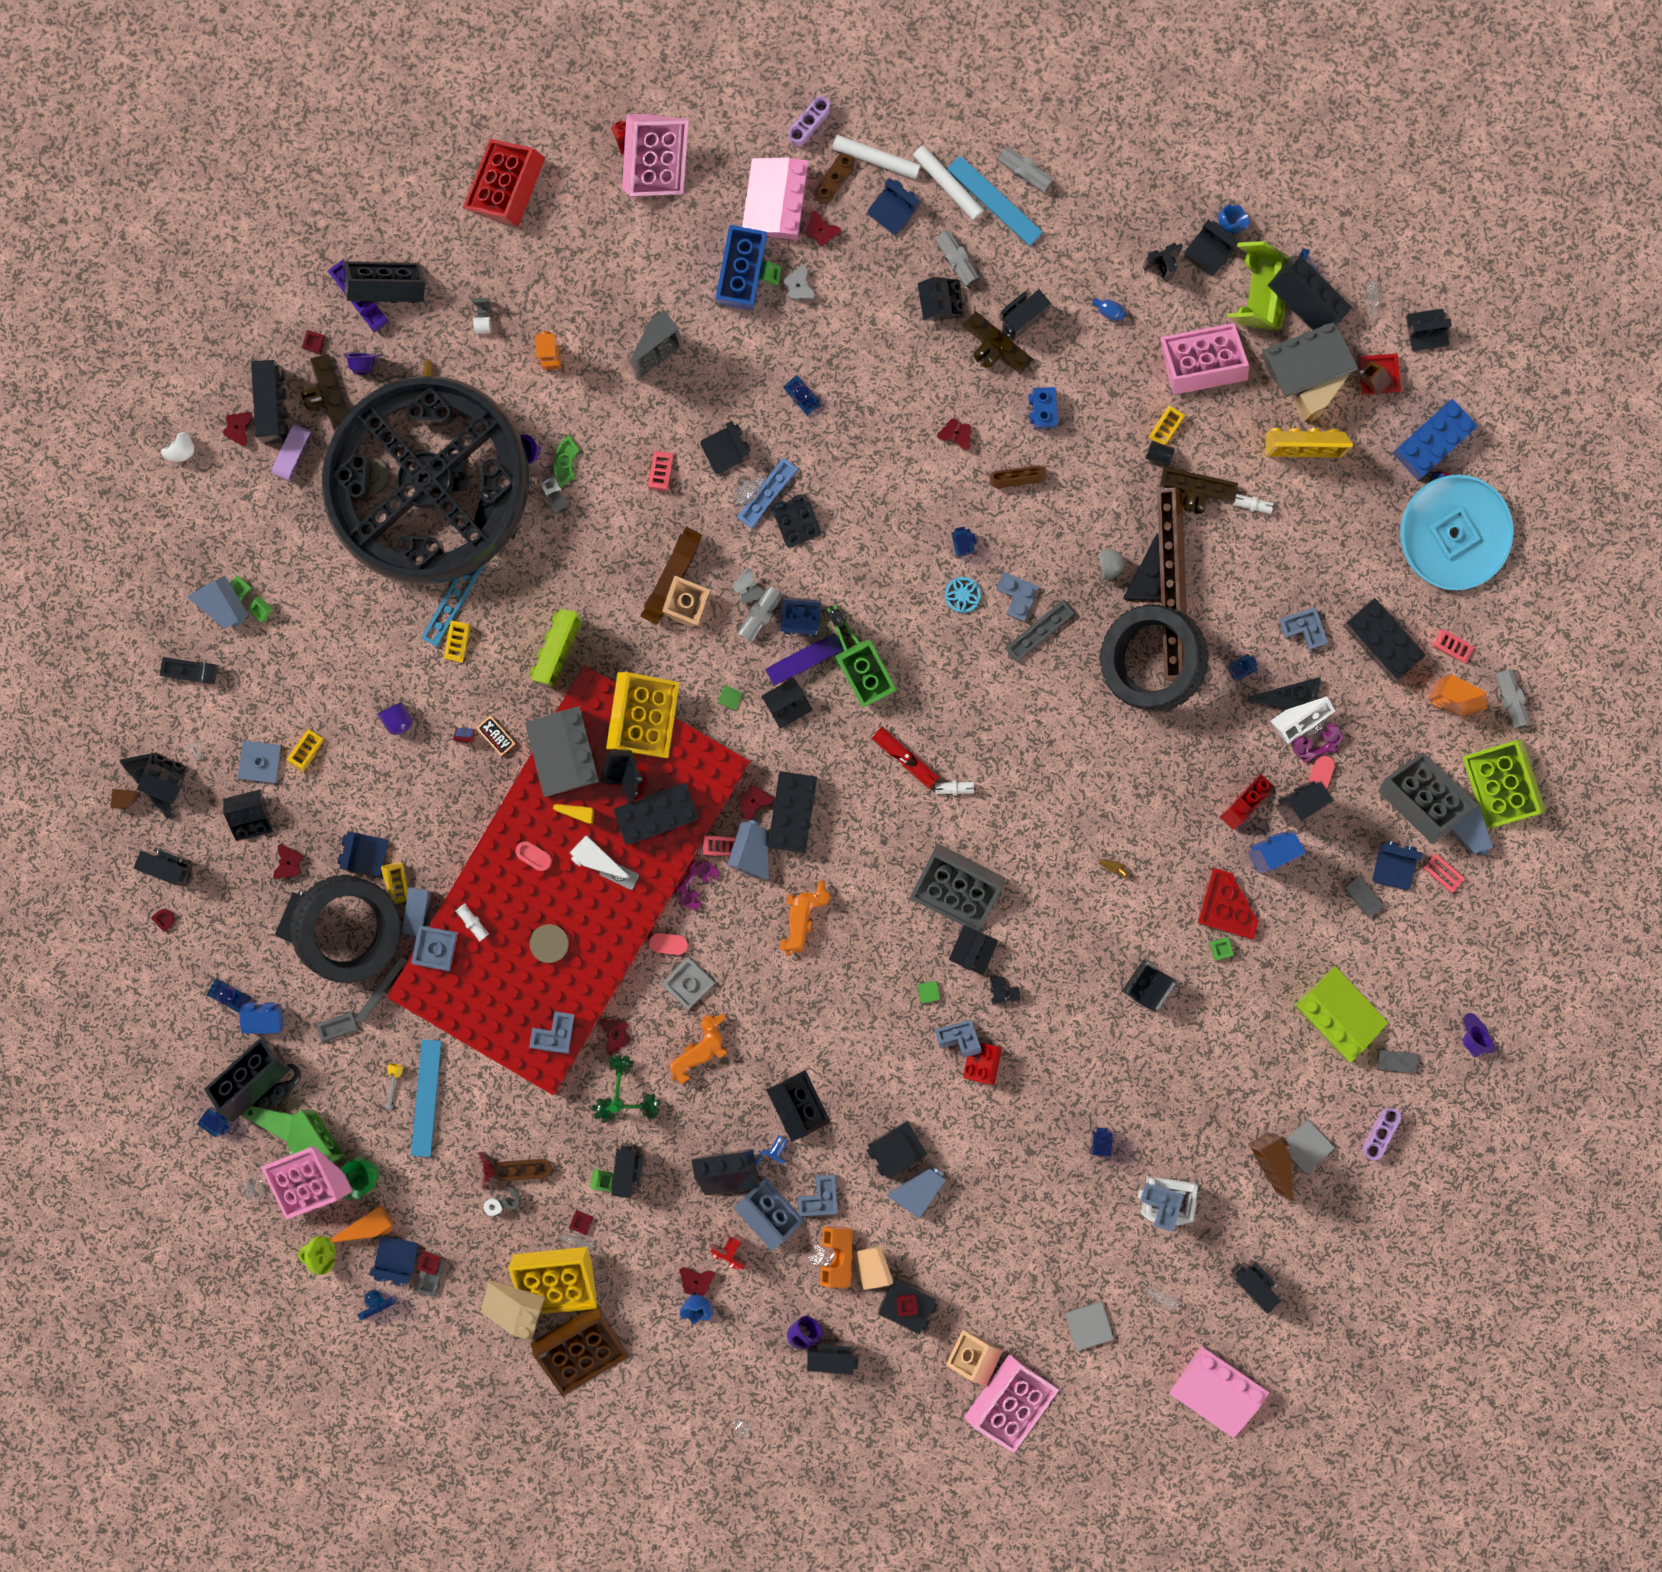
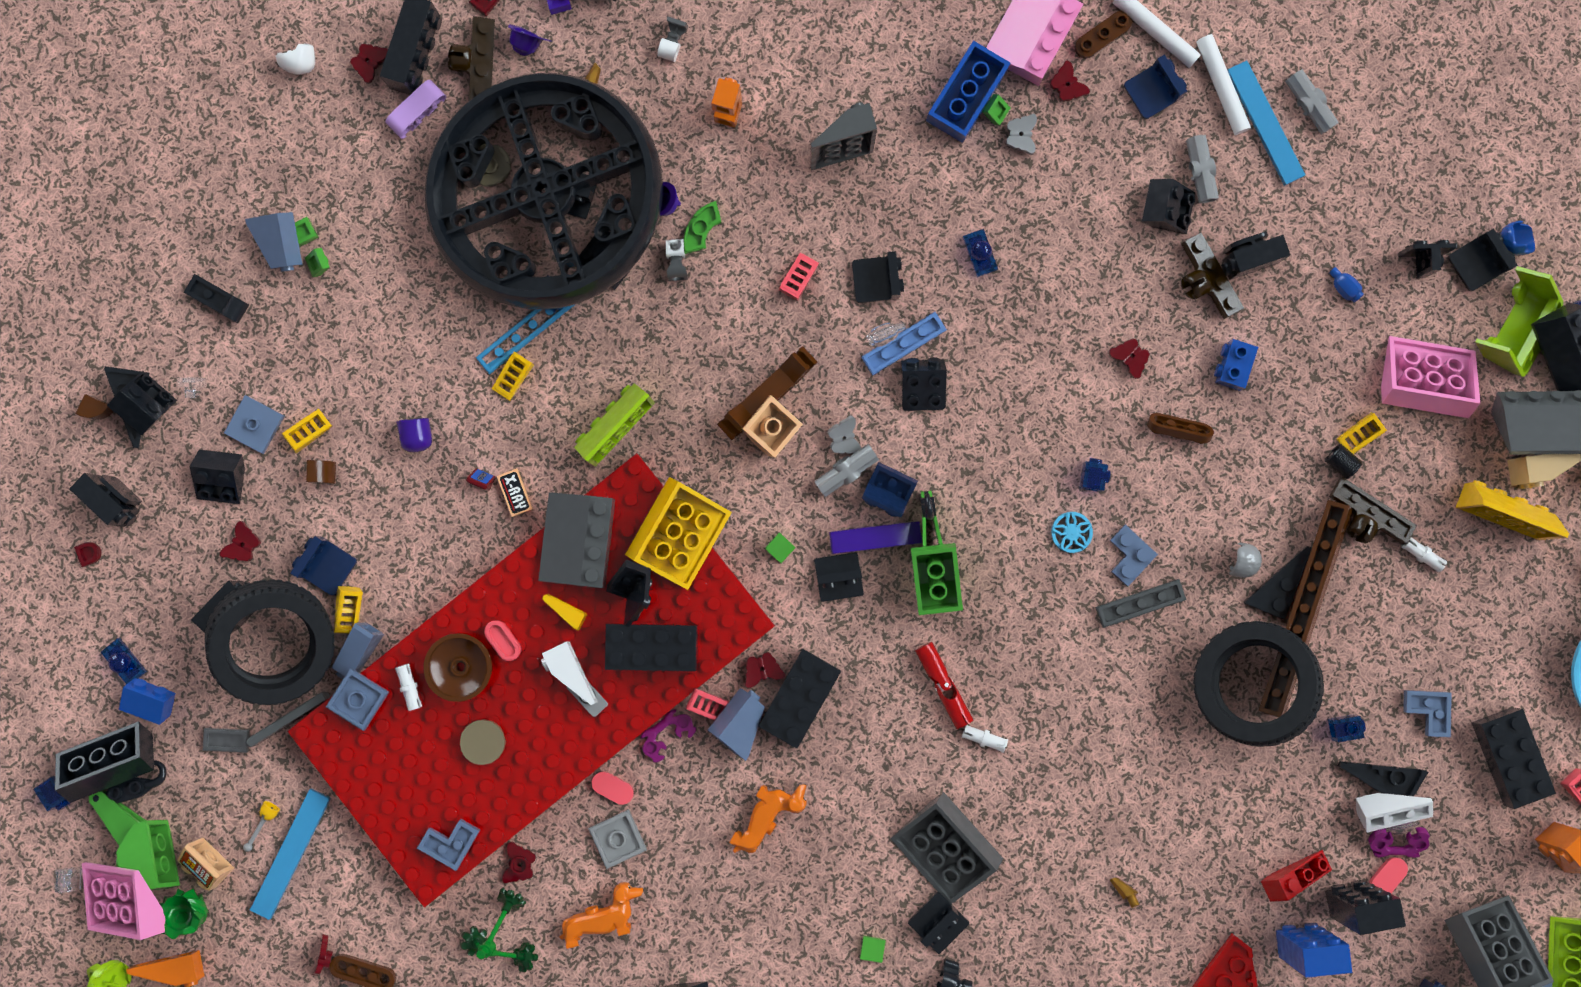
camera: 25 degrees right, 0 degrees up
none -> light nougat slope [177,838,234,891]
none -> reddish brown brick [306,460,336,484]
none -> reddish brown dish [424,633,492,702]

